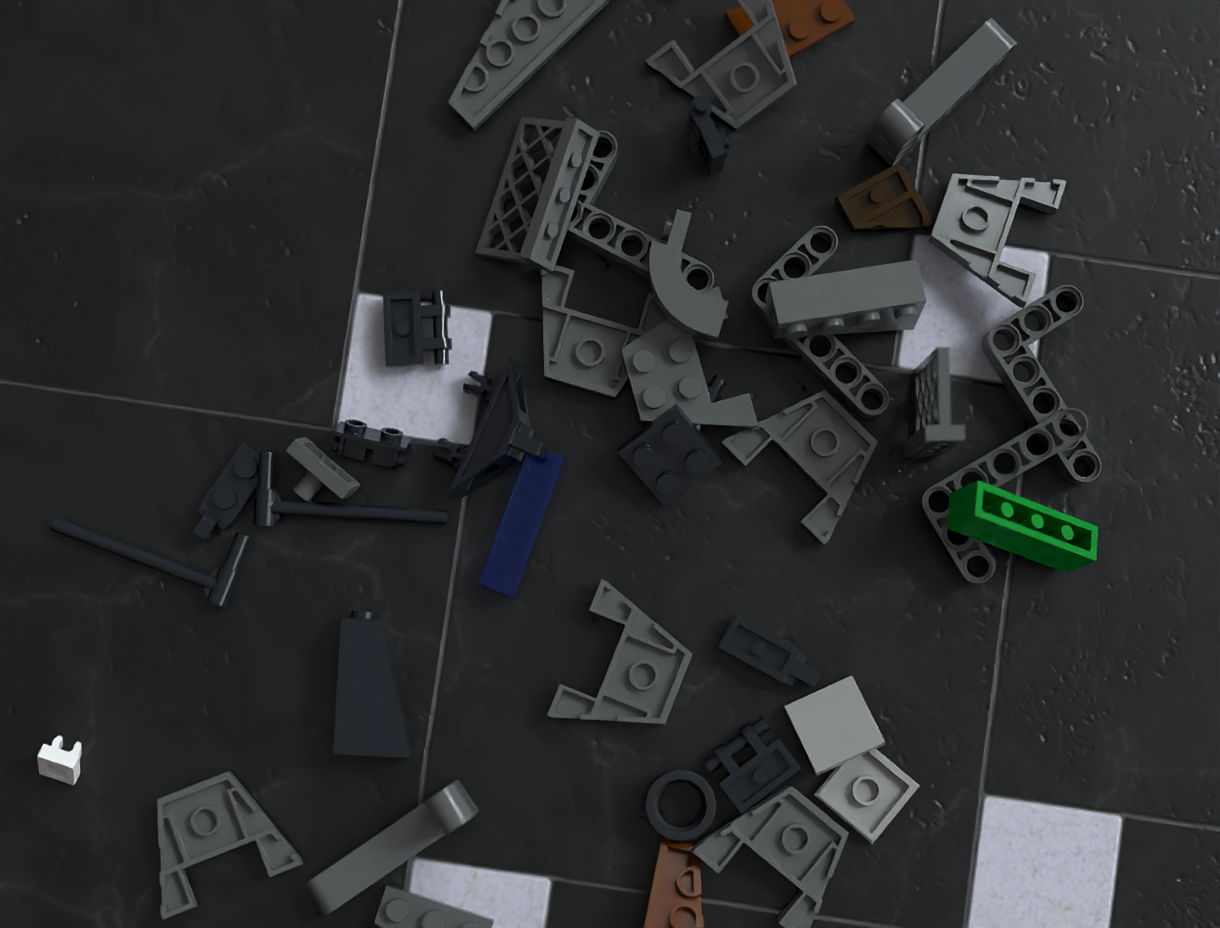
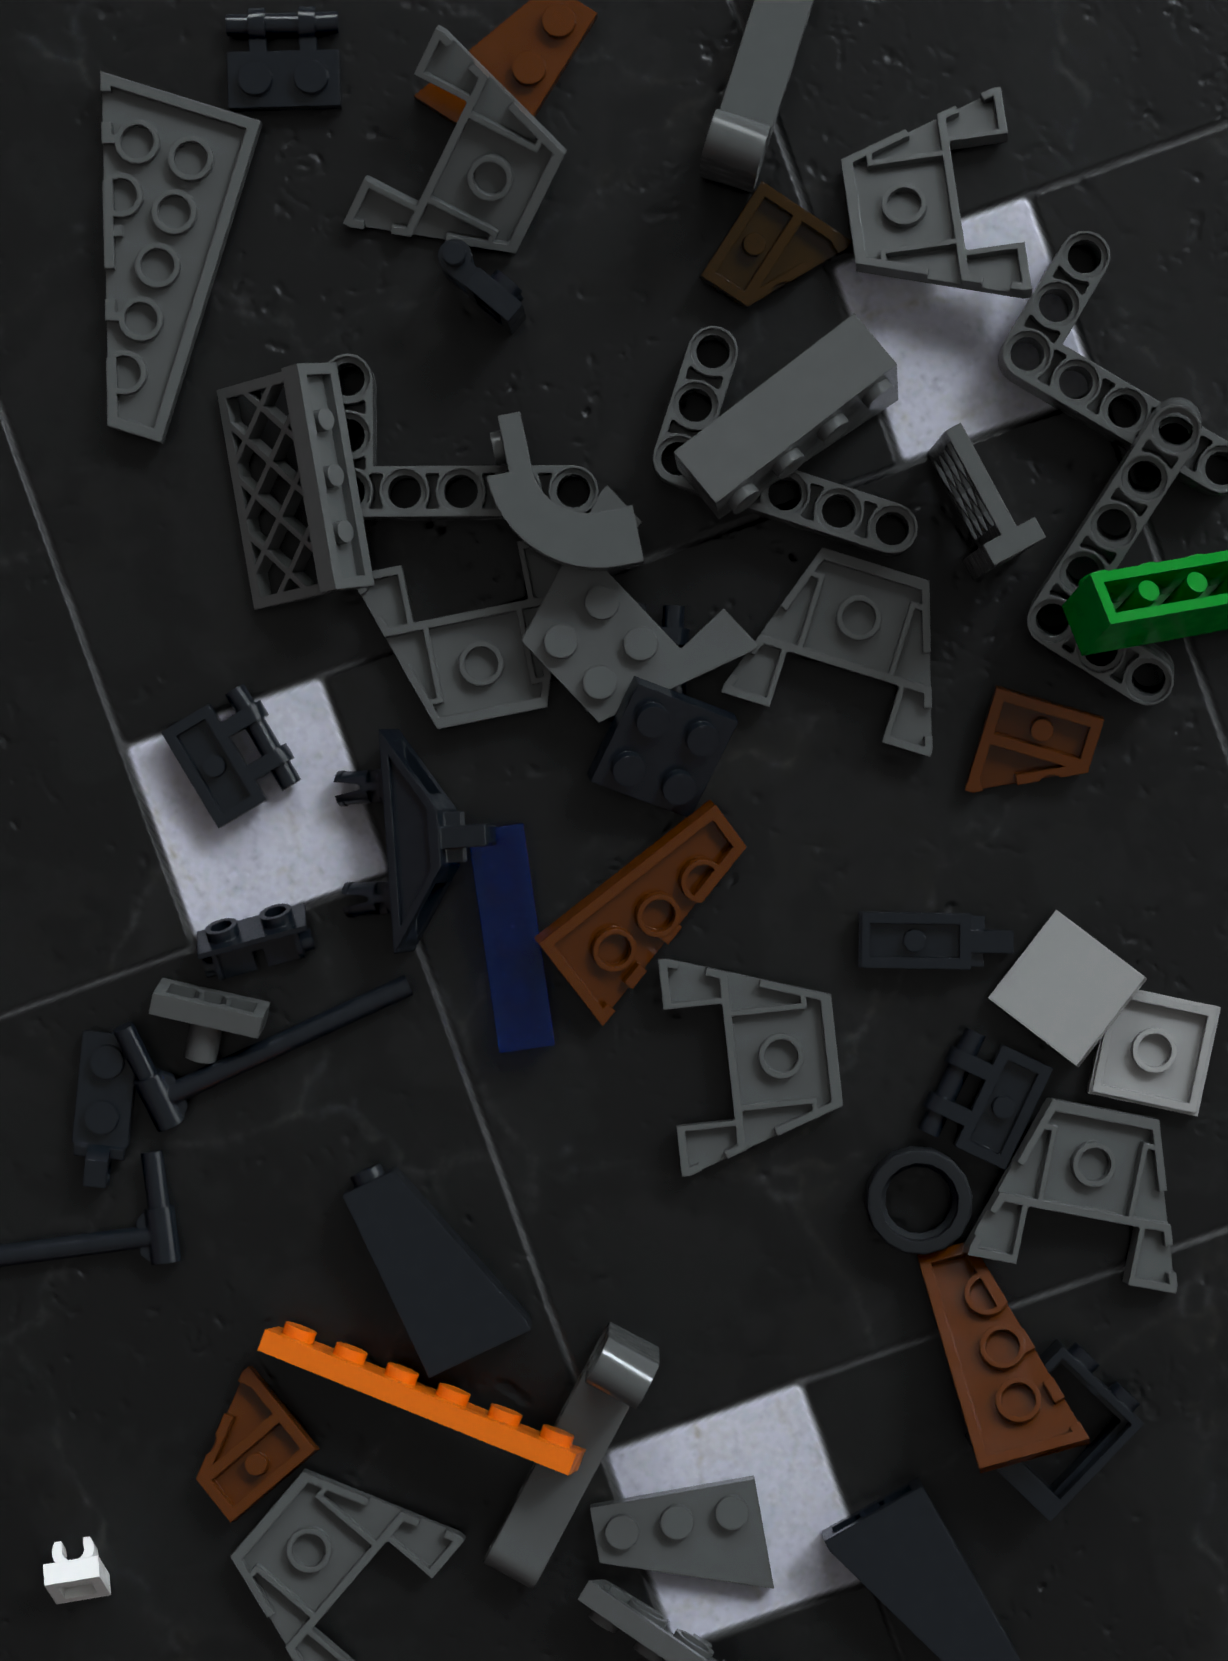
camera: 30 degrees left, 5 degrees up
none -> reddish brown wing [196,1366,320,1523]
none -> orange plate [257,1321,586,1476]
none -> reddish brown wing [534,800,747,1026]
none -> reddish brown wing [964,685,1104,793]

